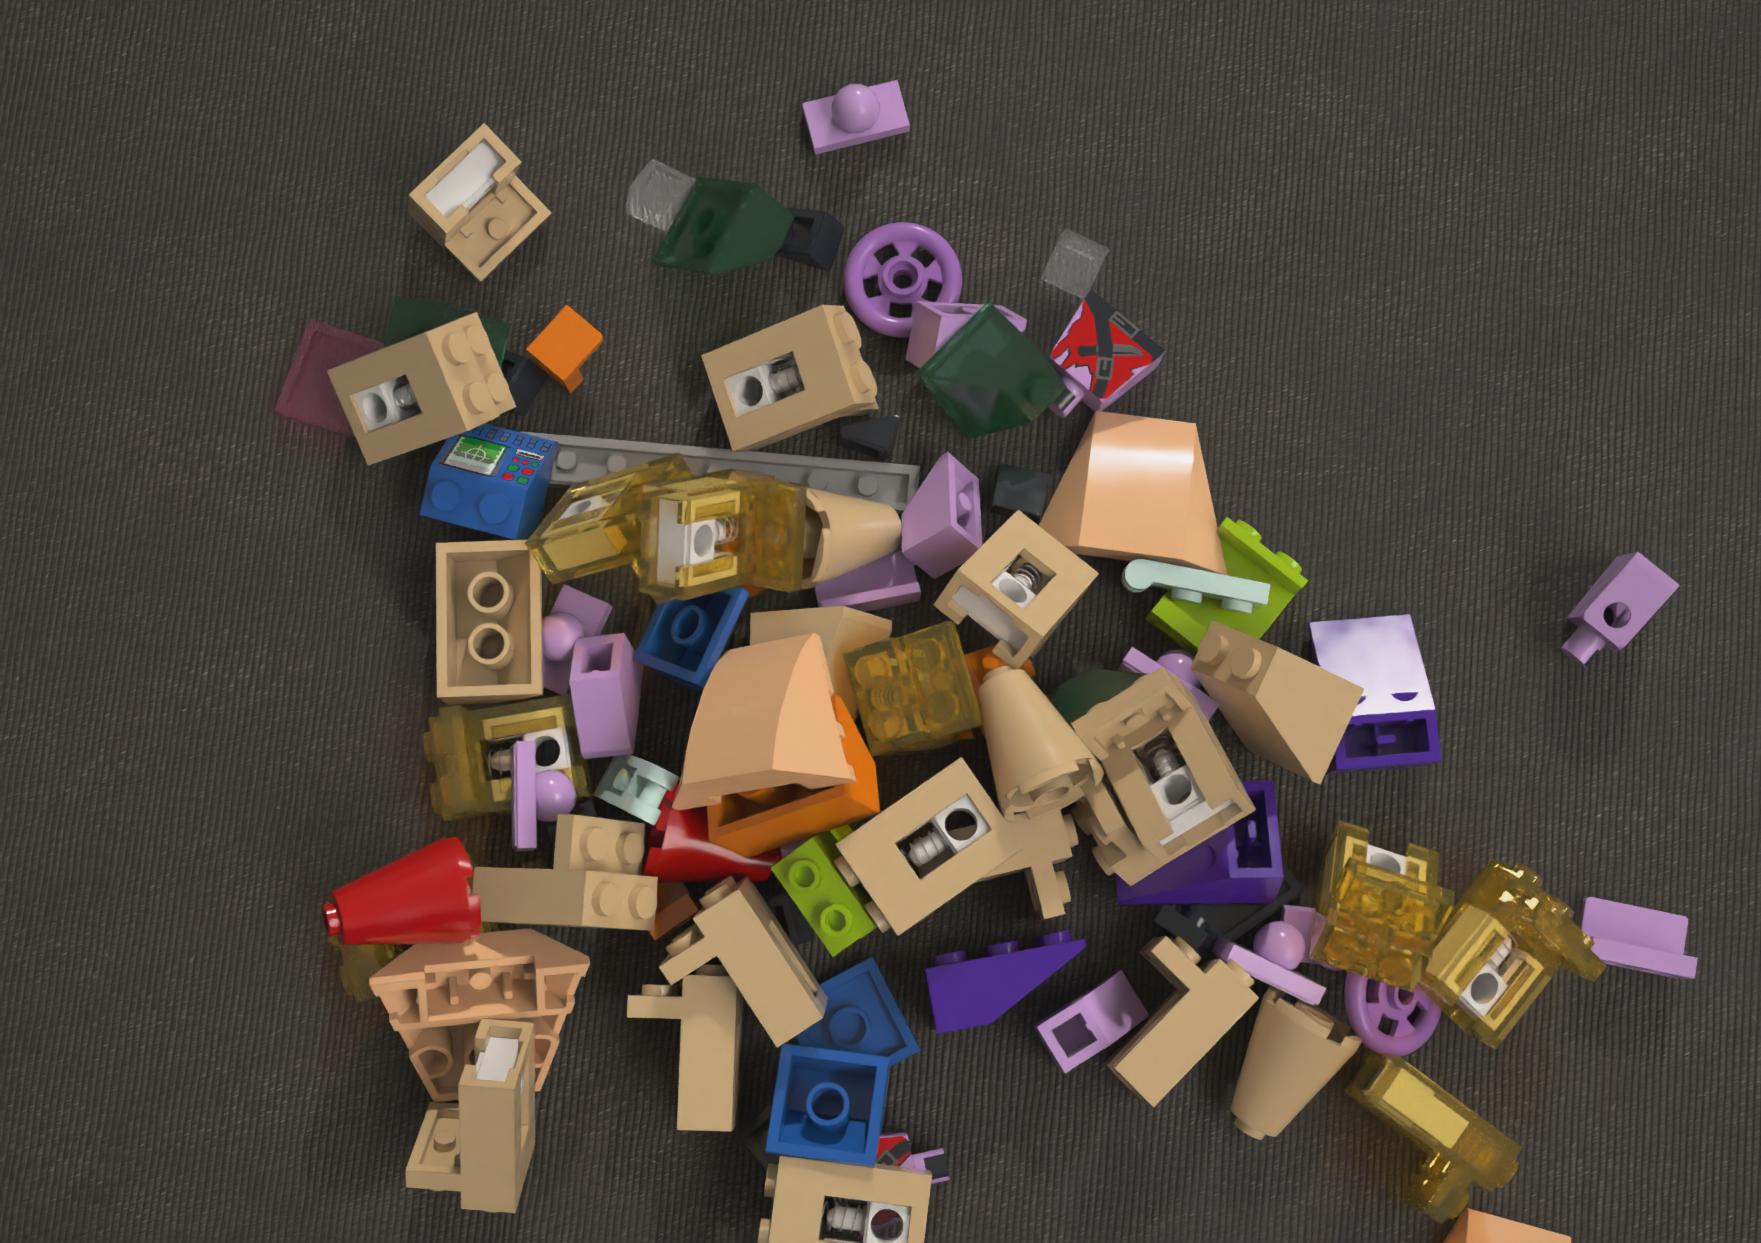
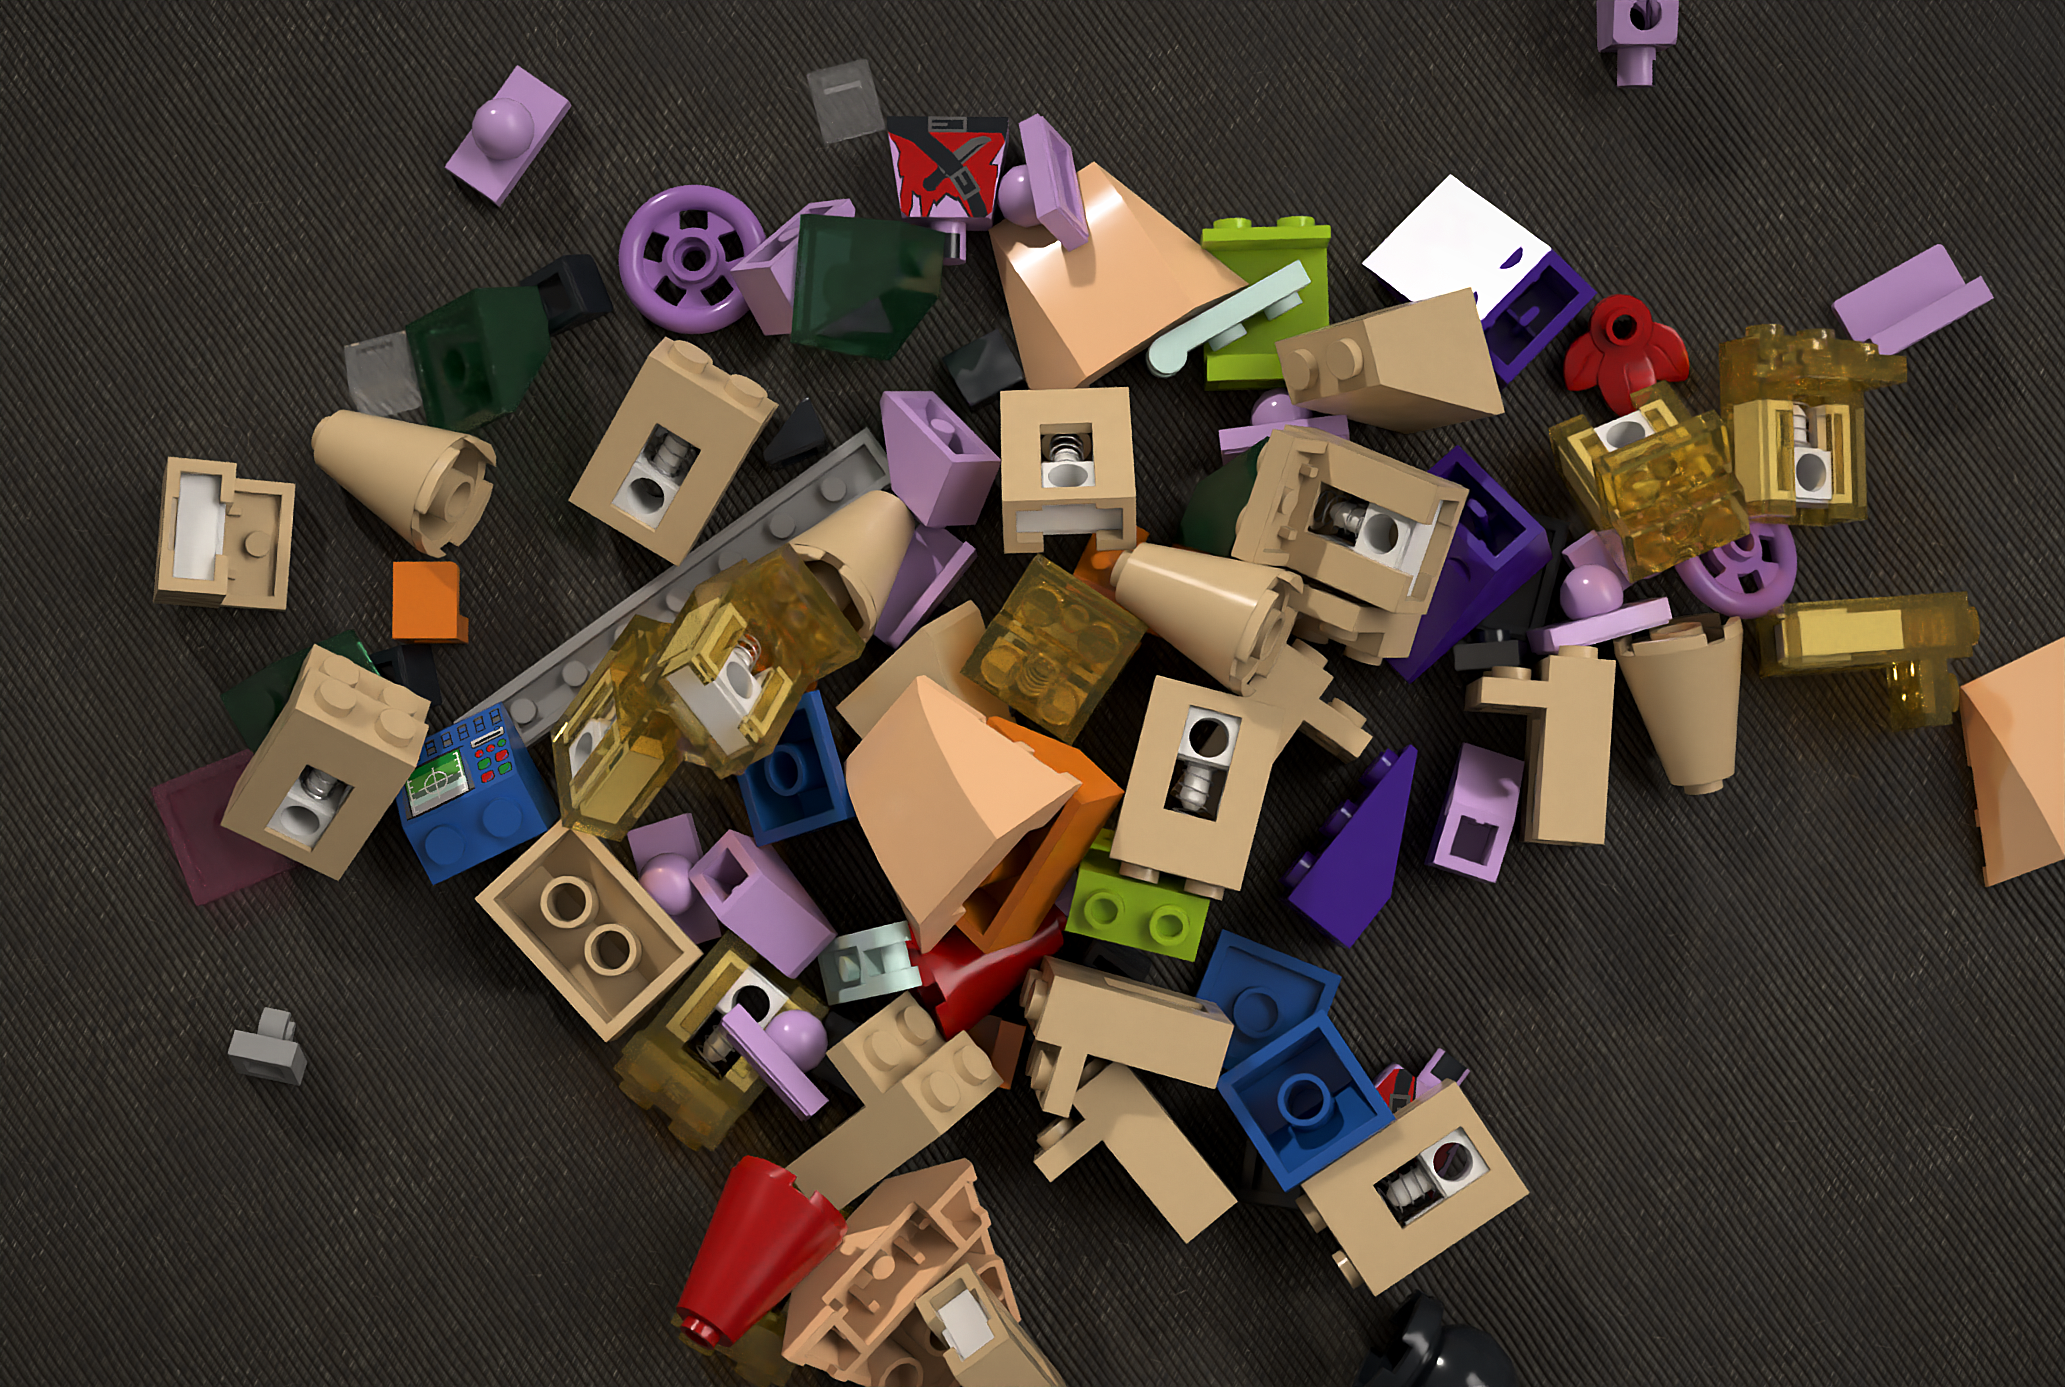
camera: 35 degrees left, 5 degrees up
none -> light grey tile [228,1007,307,1086]
none -> tan cone [311,409,496,558]
none -> lavender tile [997,113,1089,251]
none -> red plate [1563,294,1689,417]

